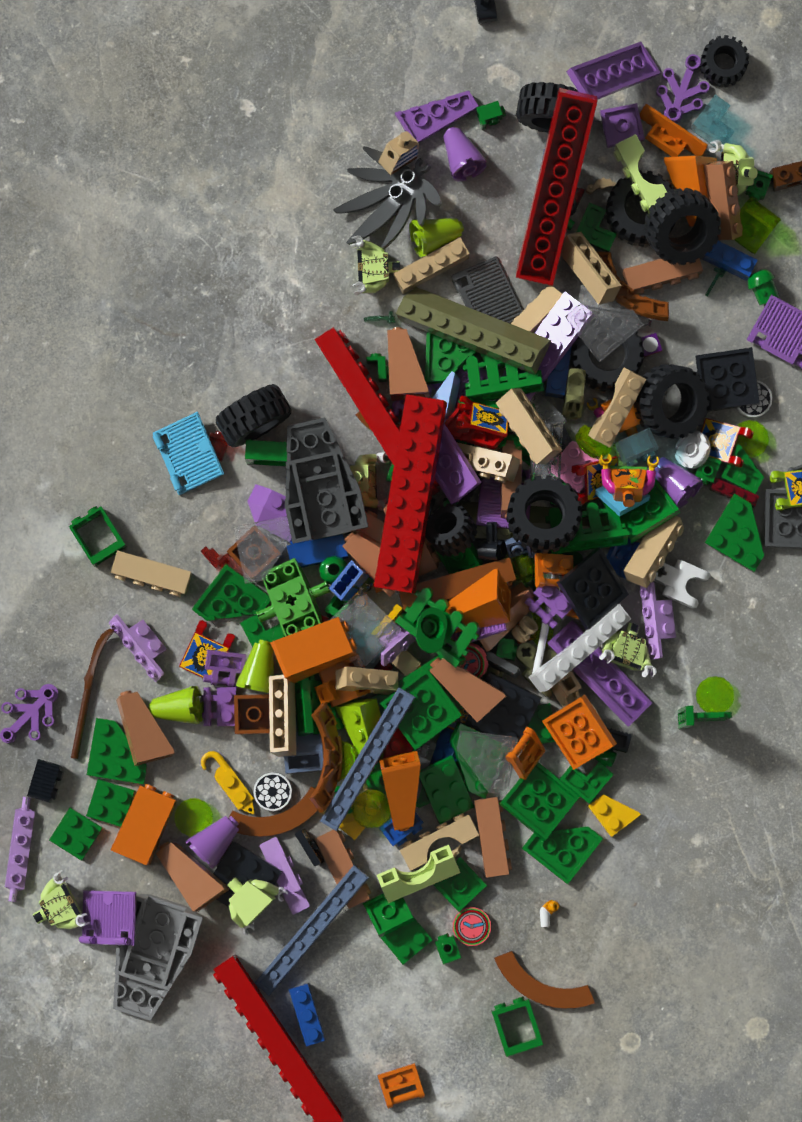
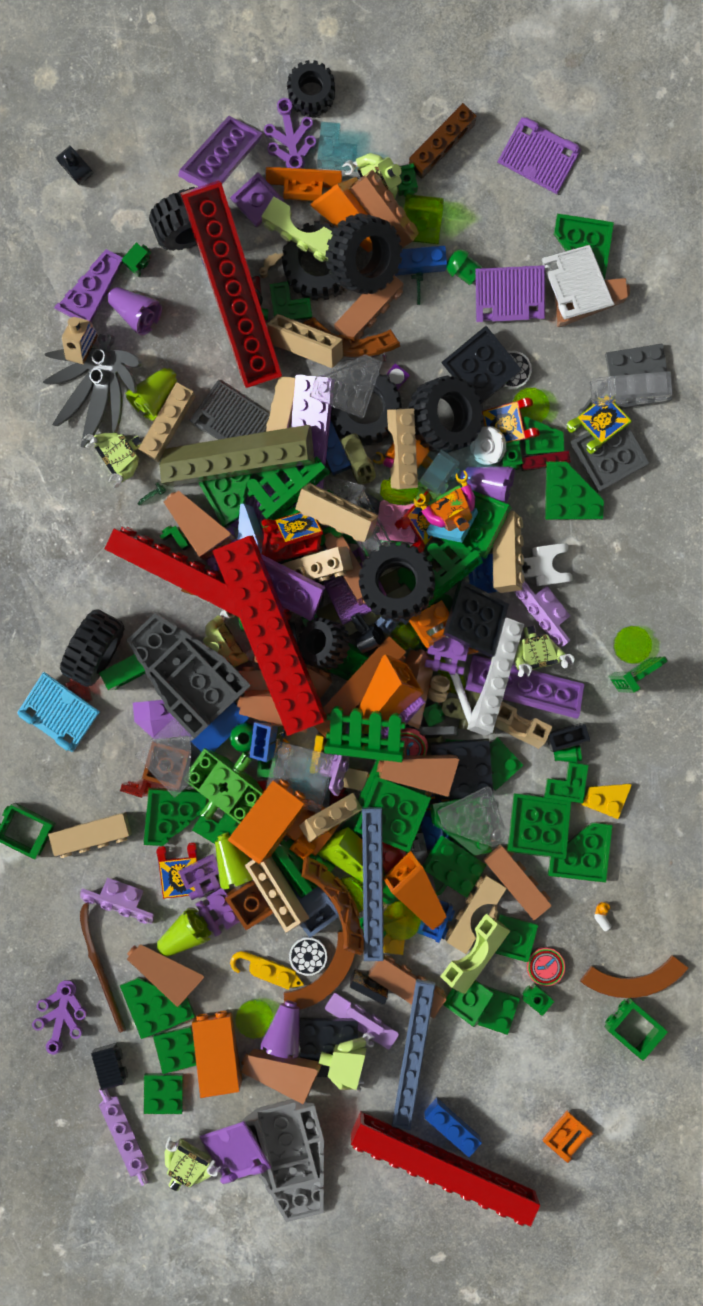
camera: 20 degrees left, 5 degrees up
green piece [416,607,447,653] -> none
orange plate [505,727,546,780] -> none
orange plate [542,695,617,770] -> none

